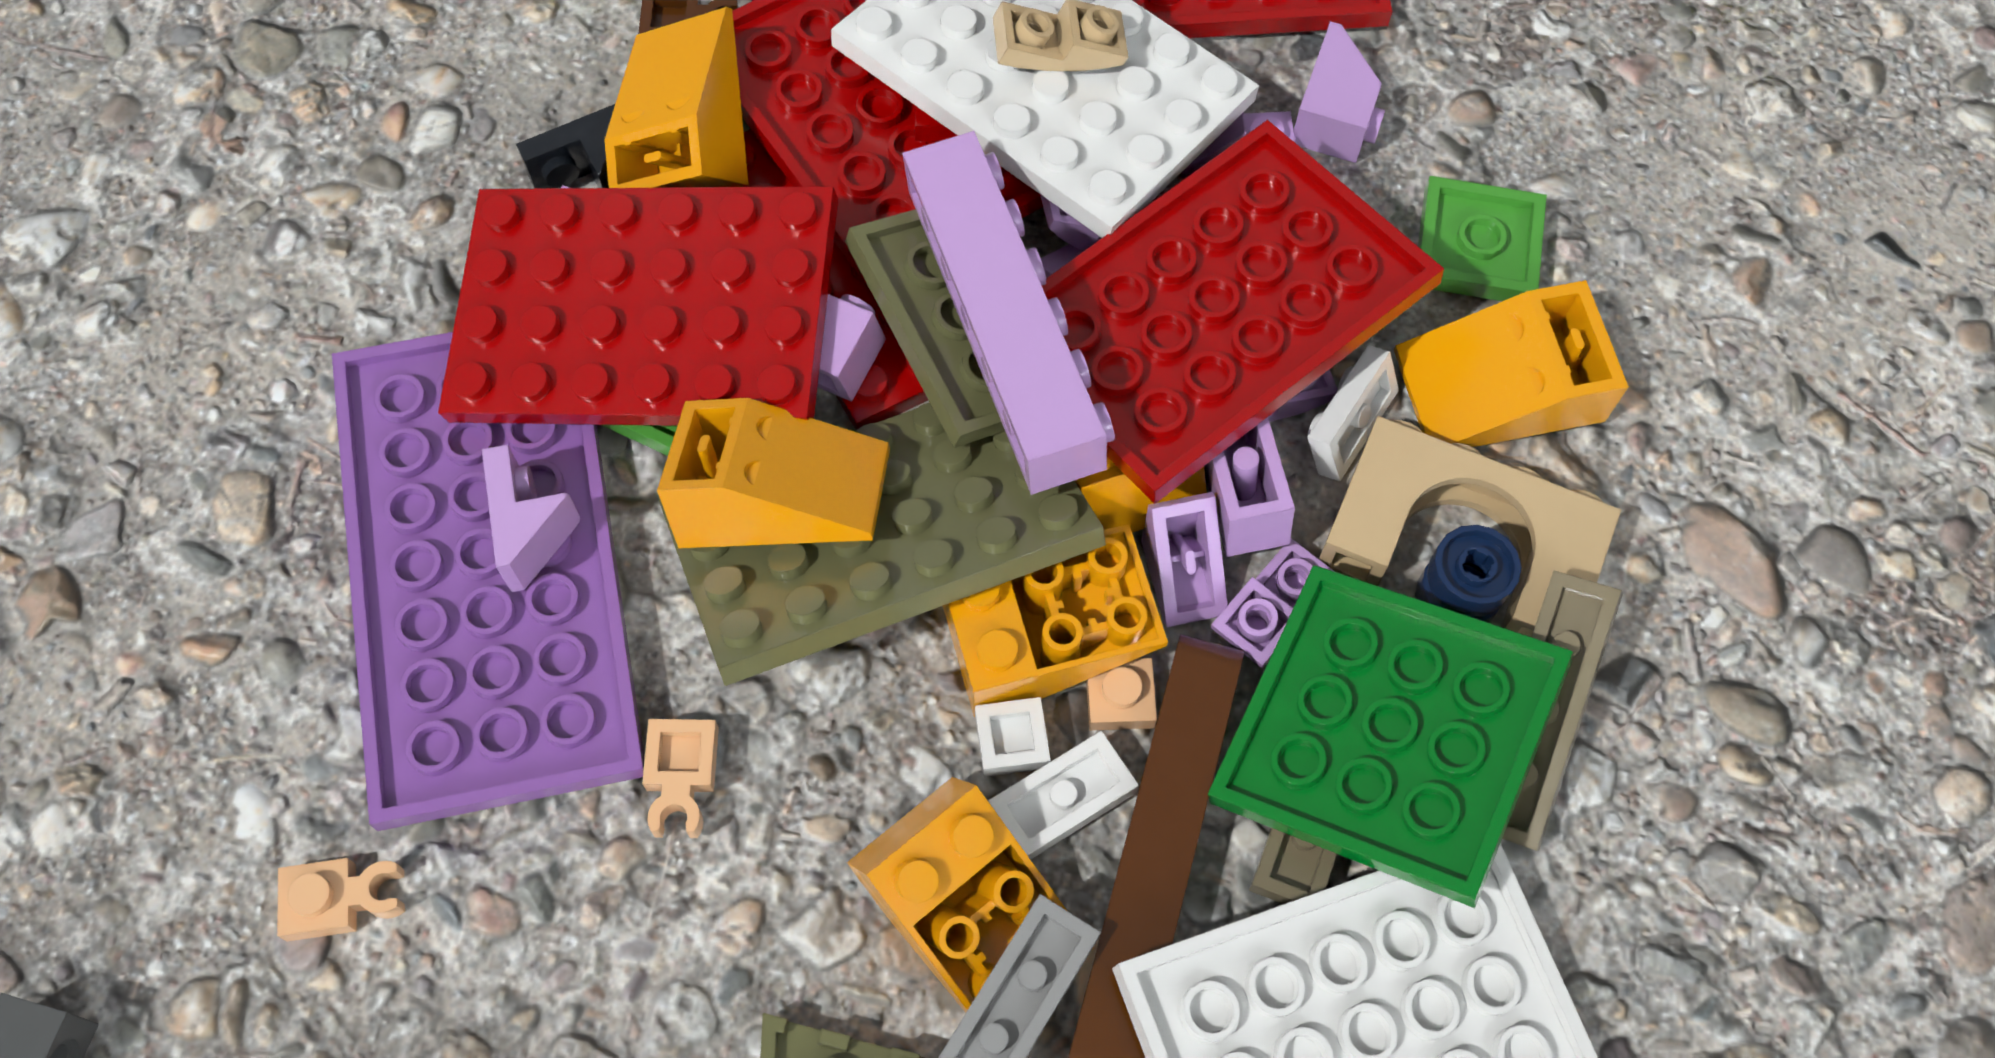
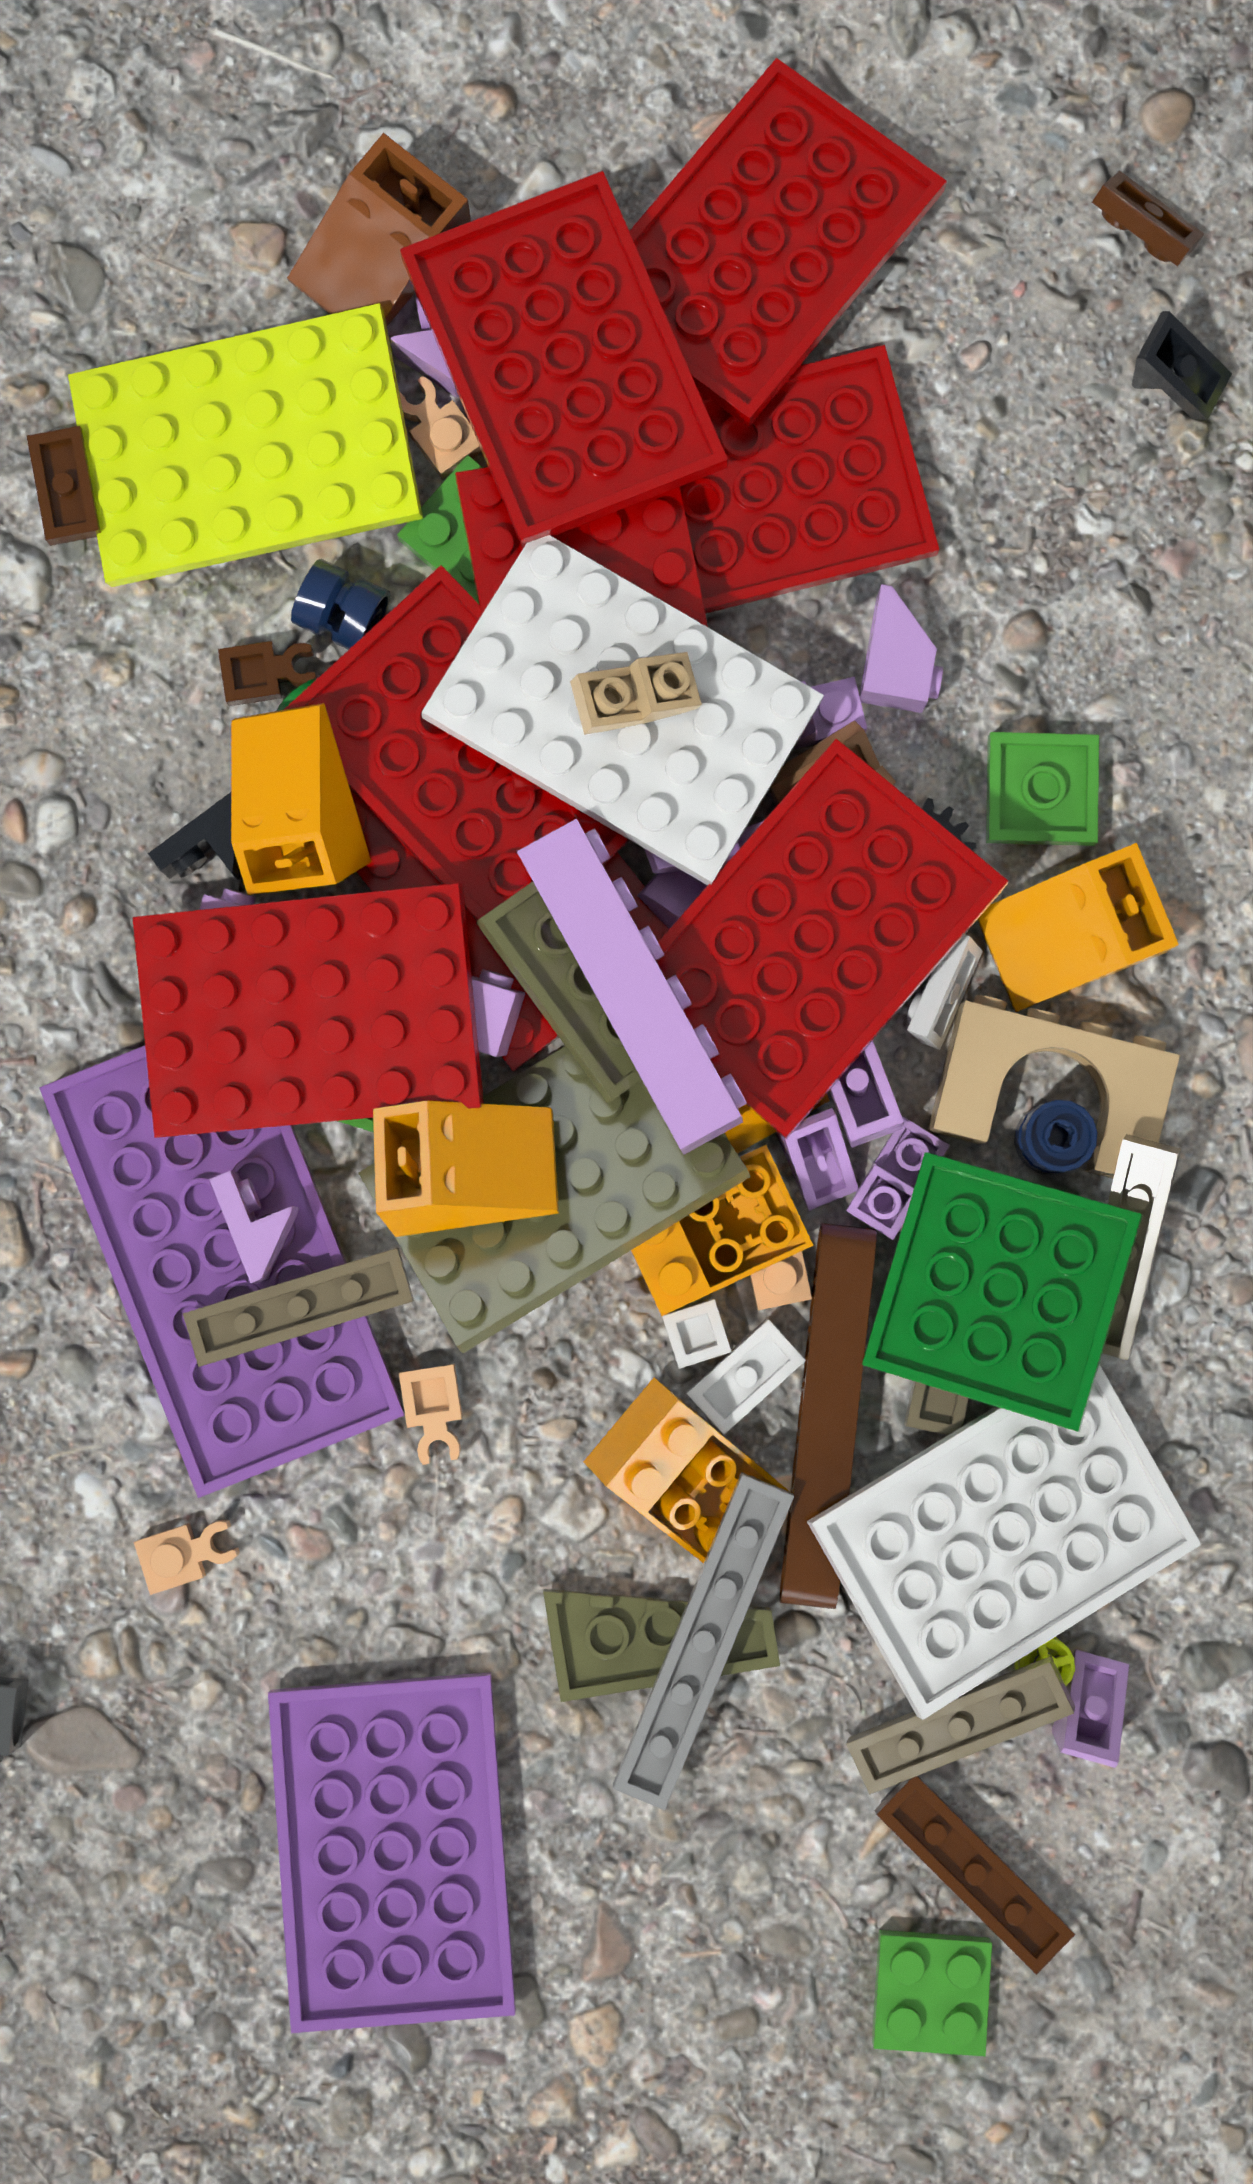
camera: 10 degrees left, 20 degrees up
none -> dark tan plate [183,1248,414,1367]

